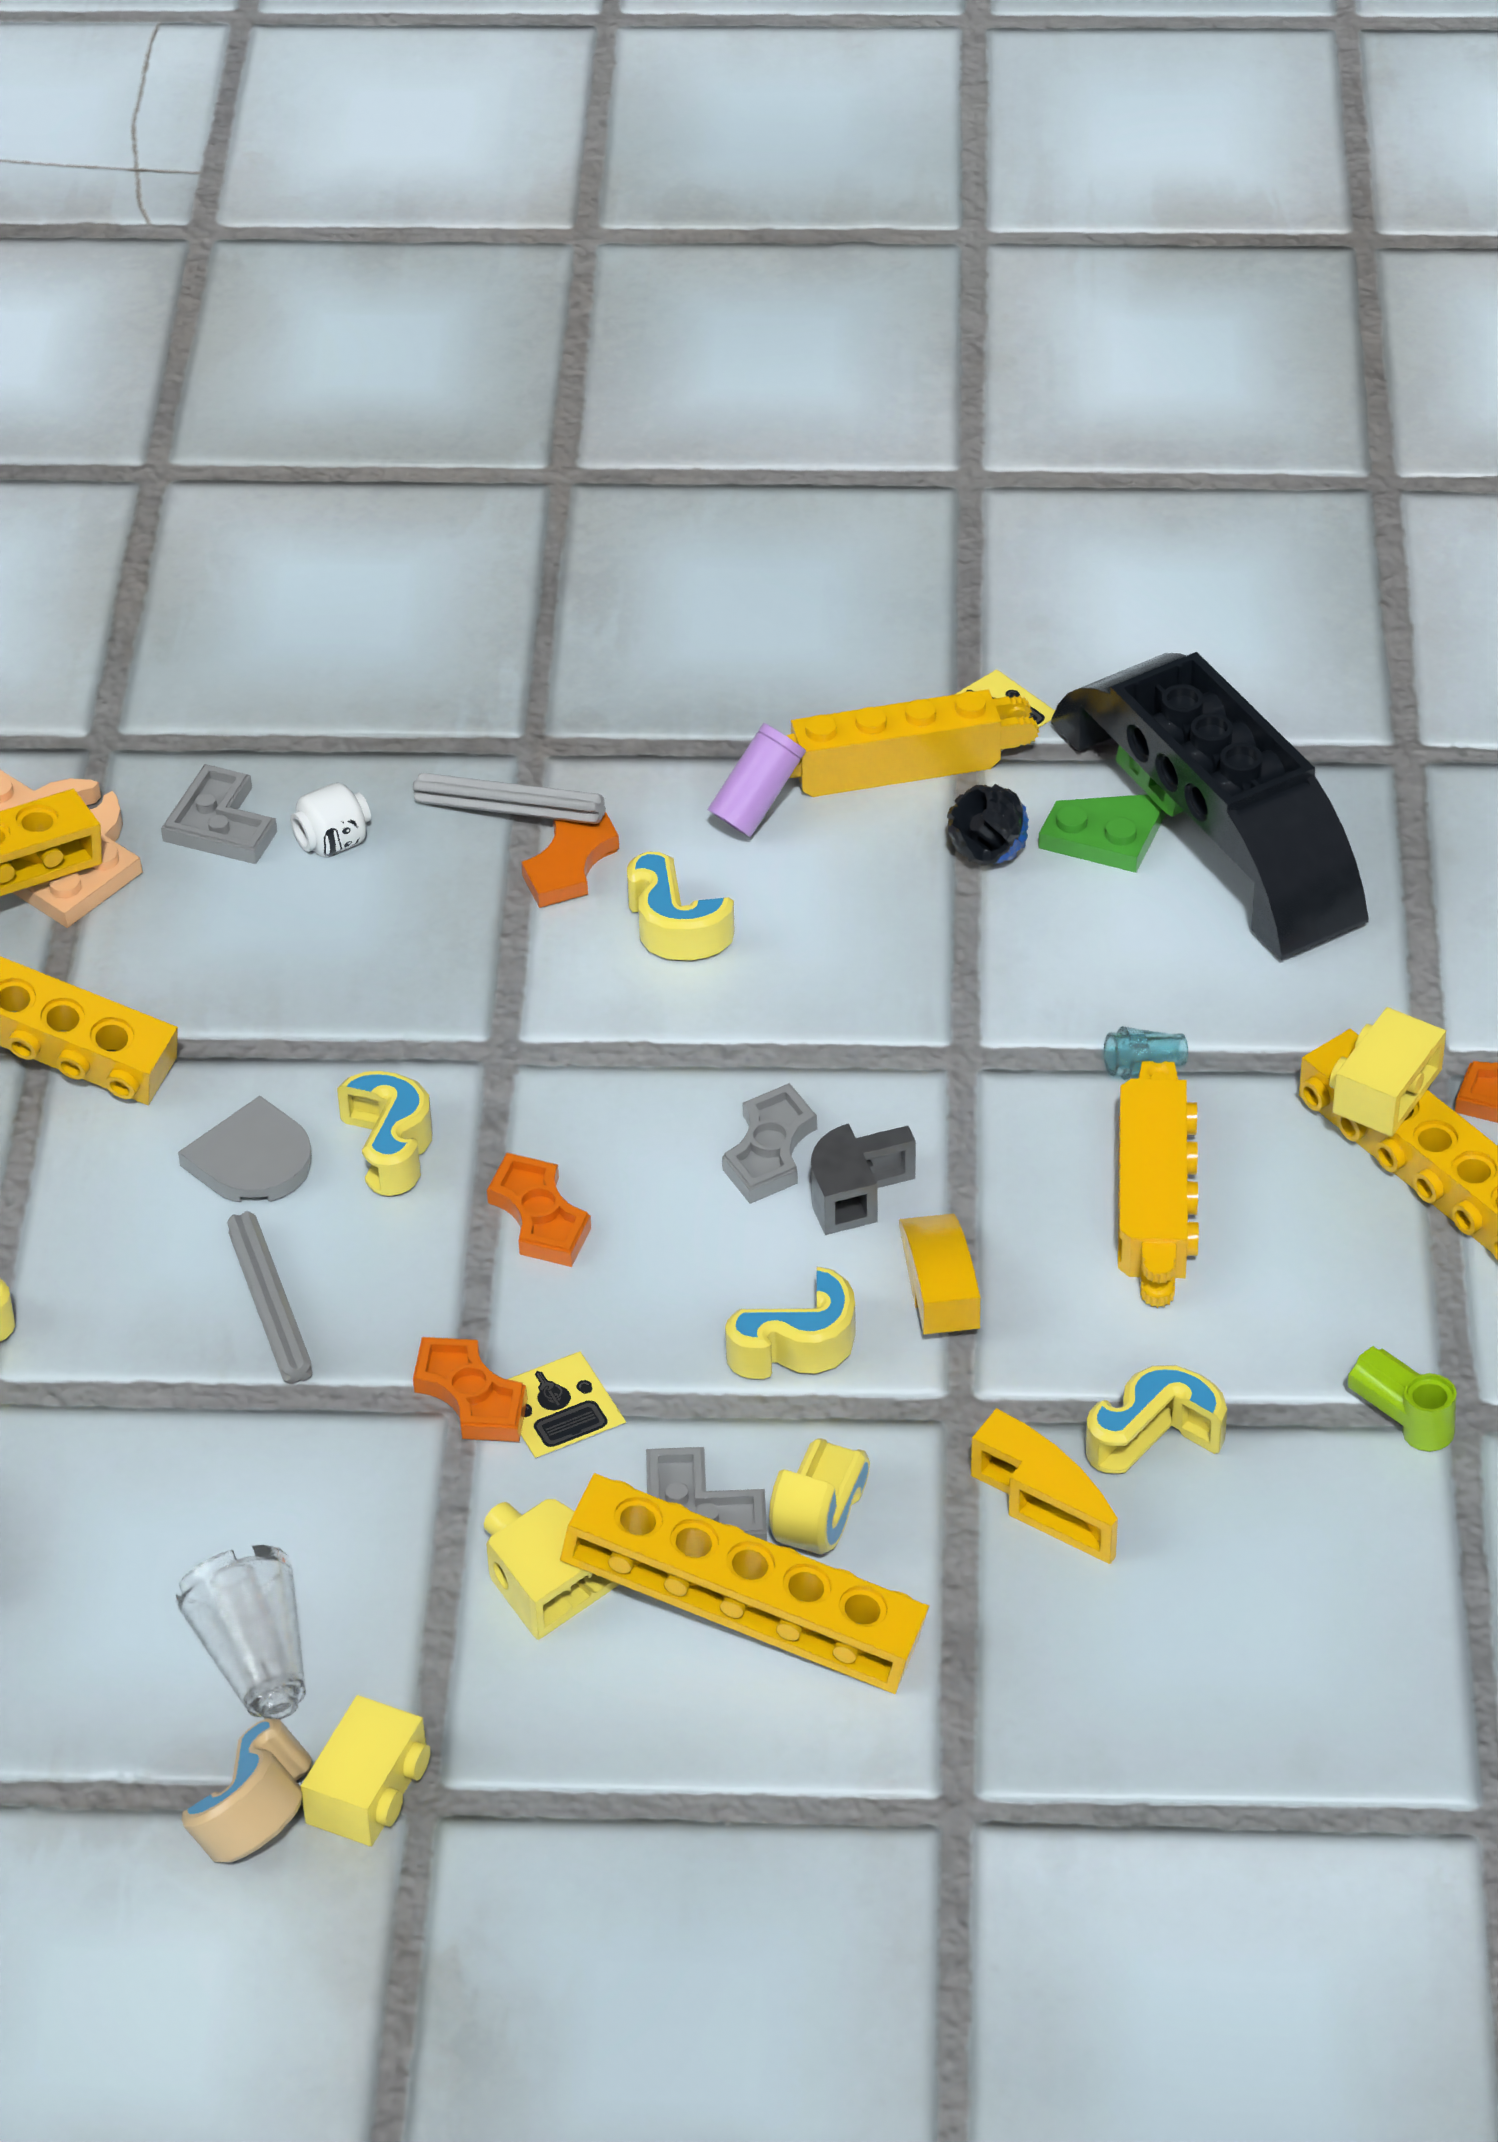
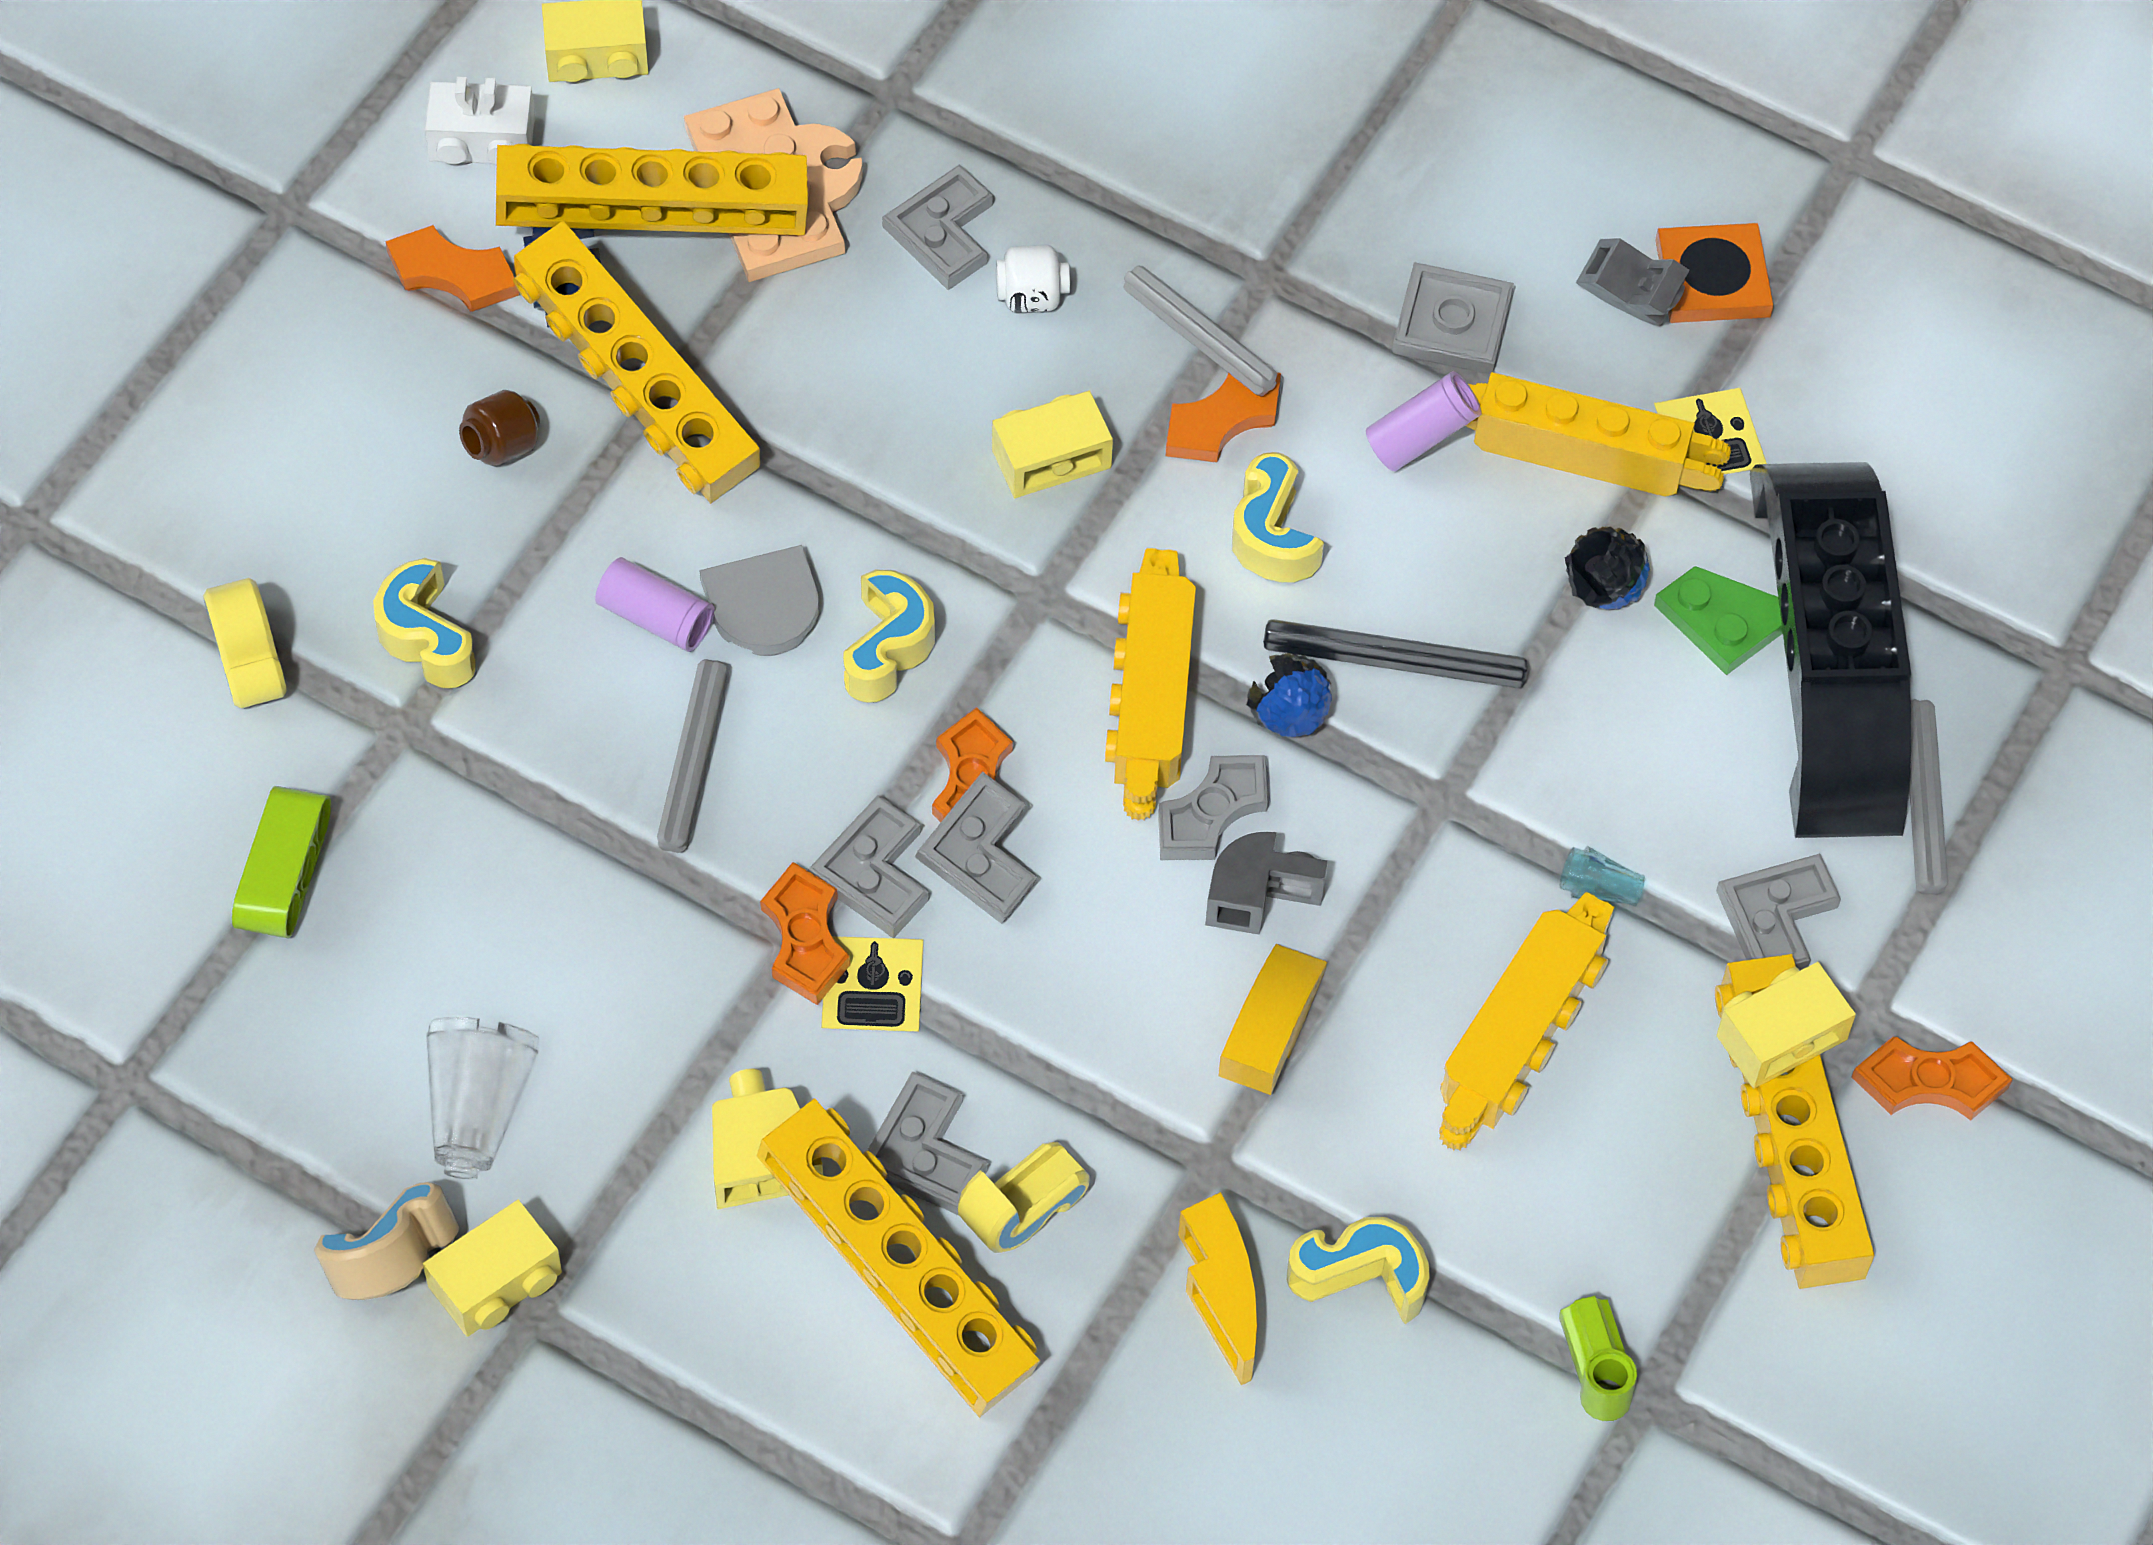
camera: 25 degrees right, 15 degrees up
light yellow animal [725,1267,856,1379] -> none
none -> lavender pin [595,557,715,652]
none -> light grey tile [808,795,928,938]
none -> light grey tile [915,771,1037,924]
none -> light yellow brick [992,390,1113,499]
none -> yellow hinge [1105,548,1196,821]
none -> blue piece [1246,653,1332,737]
none -> axle [1263,619,1528,688]
none -> light grey tile [1392,262,1514,374]
none -> flat silver brick [1576,238,1689,325]
none -> orange tile [1655,223,1773,323]
none -> light grey tile [1716,853,1841,970]
none -> light grey axle [1909,699,1948,895]

